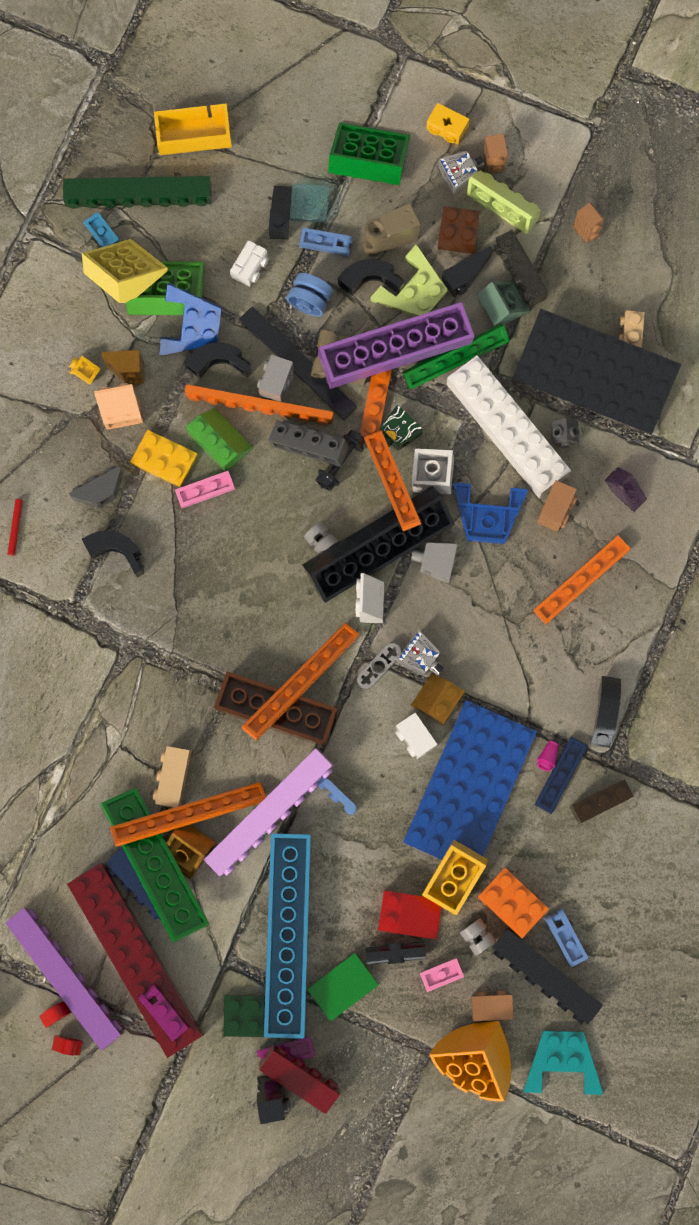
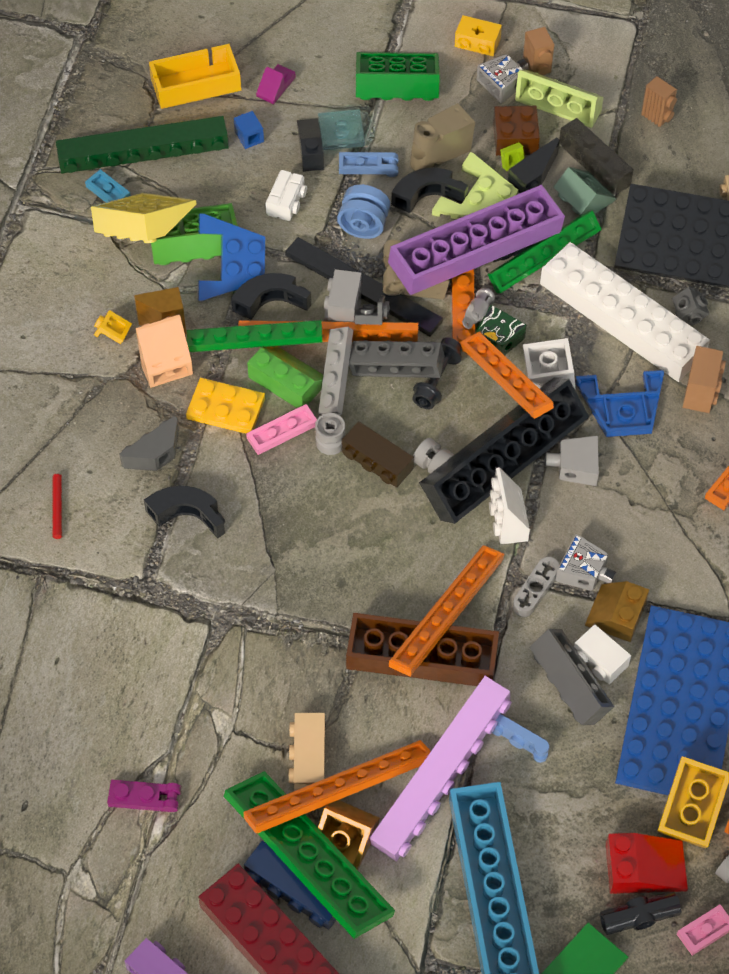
camera: 15 degrees left, 20 degrees down
none -> magenta plate [107,779,181,812]
none -> green plate [186,320,323,352]
none -> blue brick [234,111,264,149]
none -> magenta slope [256,64,296,104]
none -> light grey wheel [315,413,345,455]
none -> light grey plate [318,327,353,415]
none -> dark brown brick [342,421,414,488]
none -> dark grey bracket [355,295,390,325]
none -> light grey piece [462,288,495,329]
none -> lime plate [500,142,524,171]
none -> dark grey brick [529,629,614,725]

